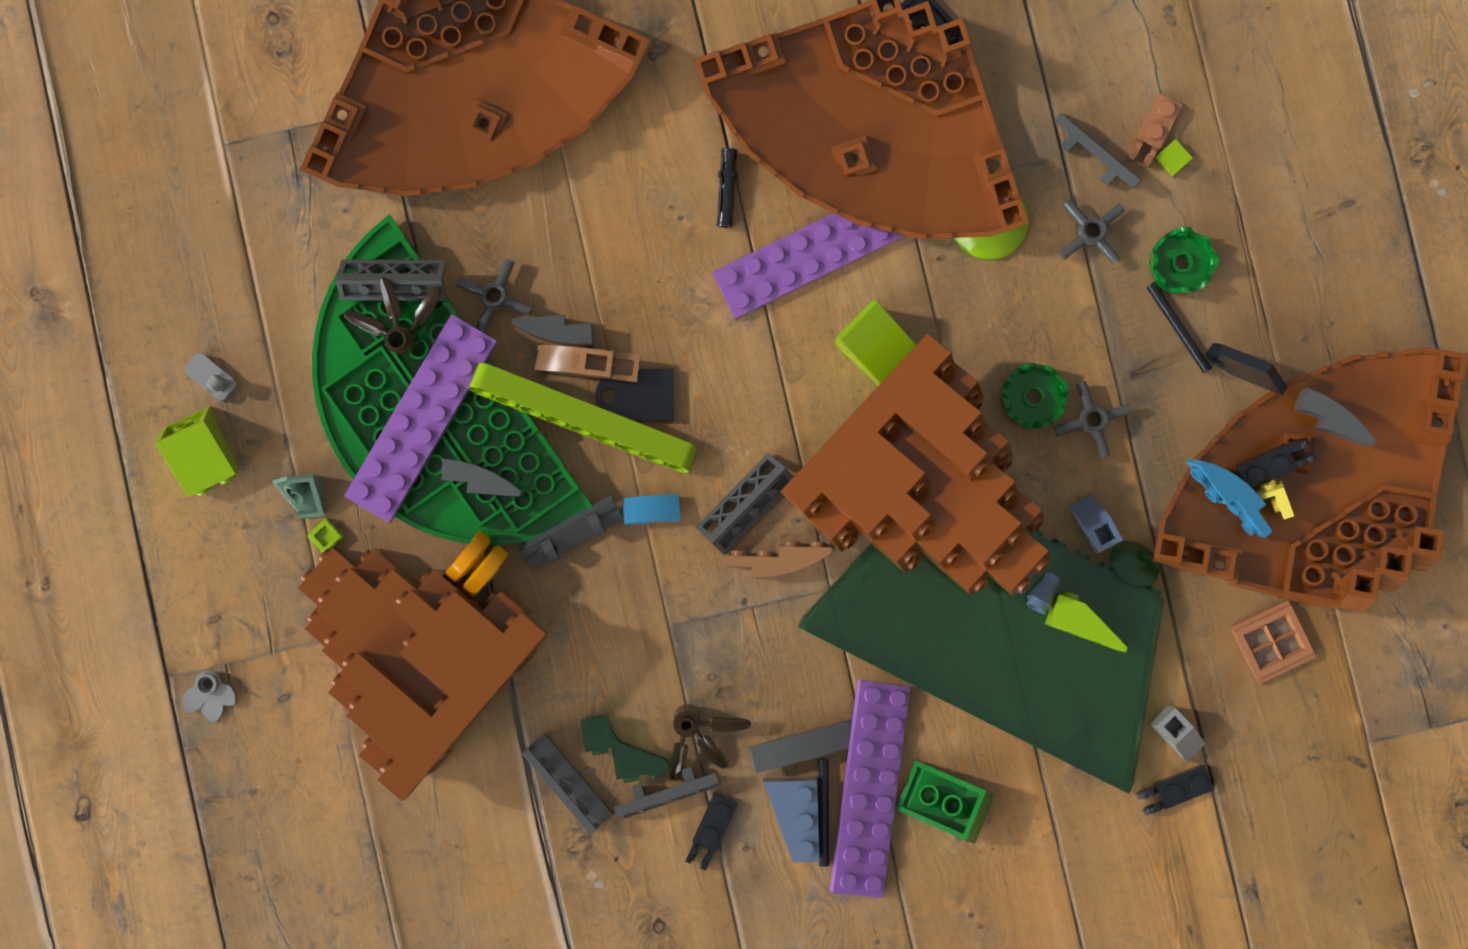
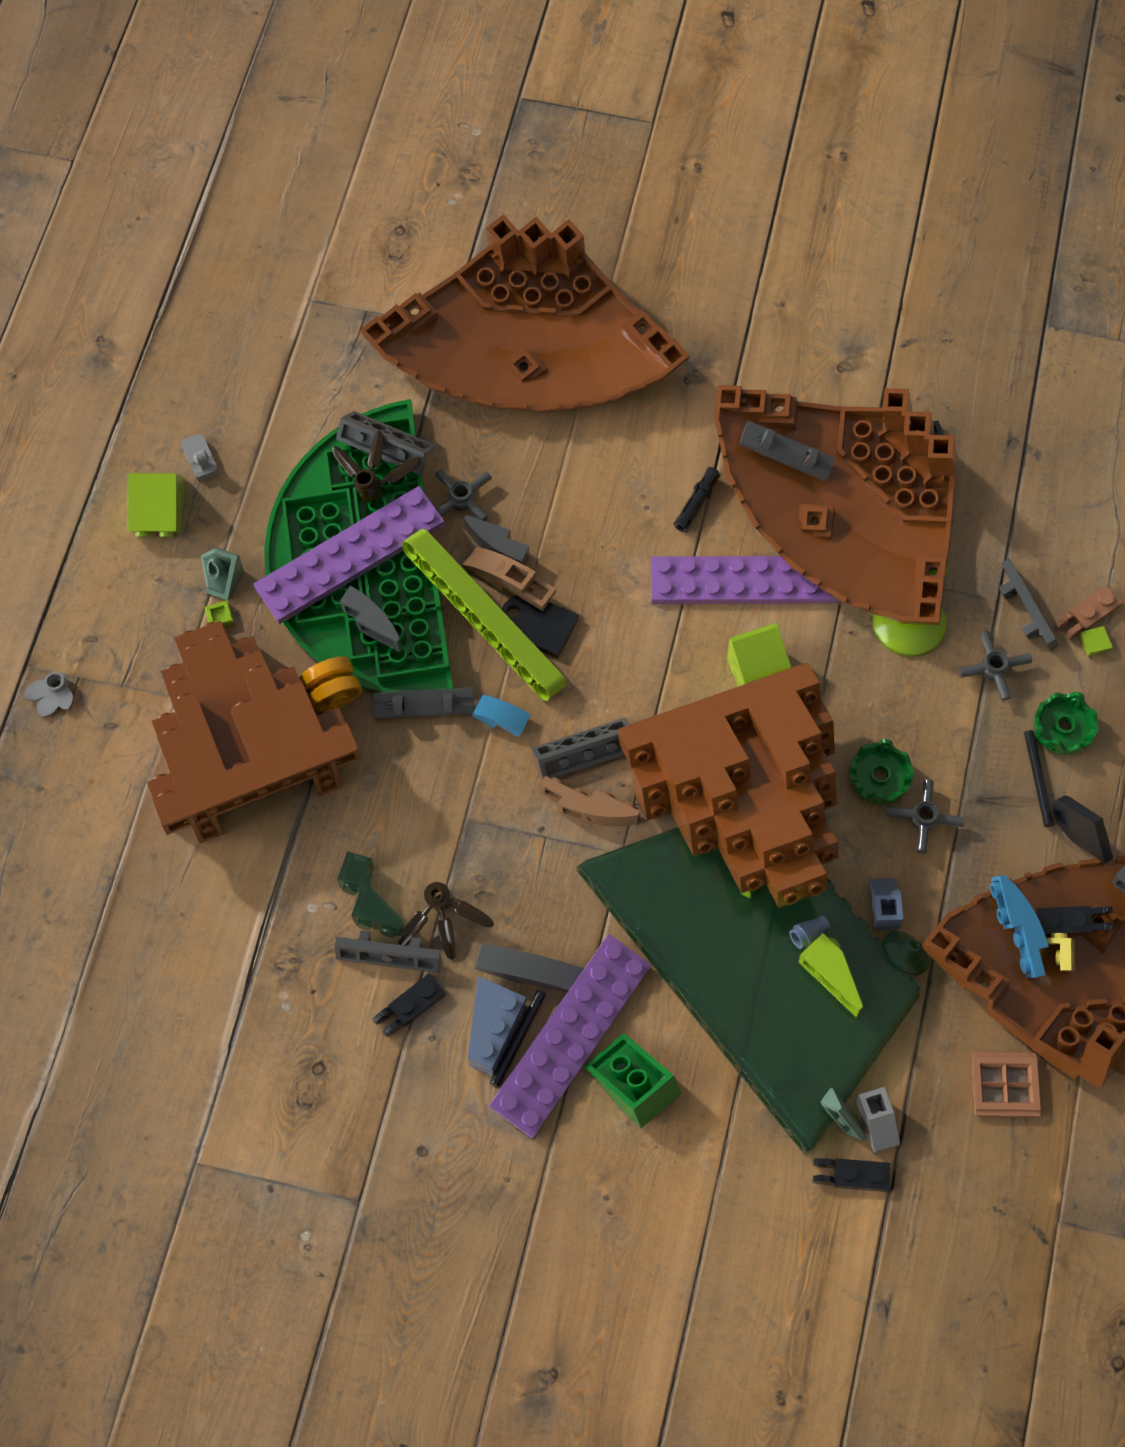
camera: 25 degrees right, 20 degrees down
dark grey fence [521,733,613,835] -> none
none -> dark grey hinge [738,421,835,482]
none -> sand green slope [820,1088,867,1141]

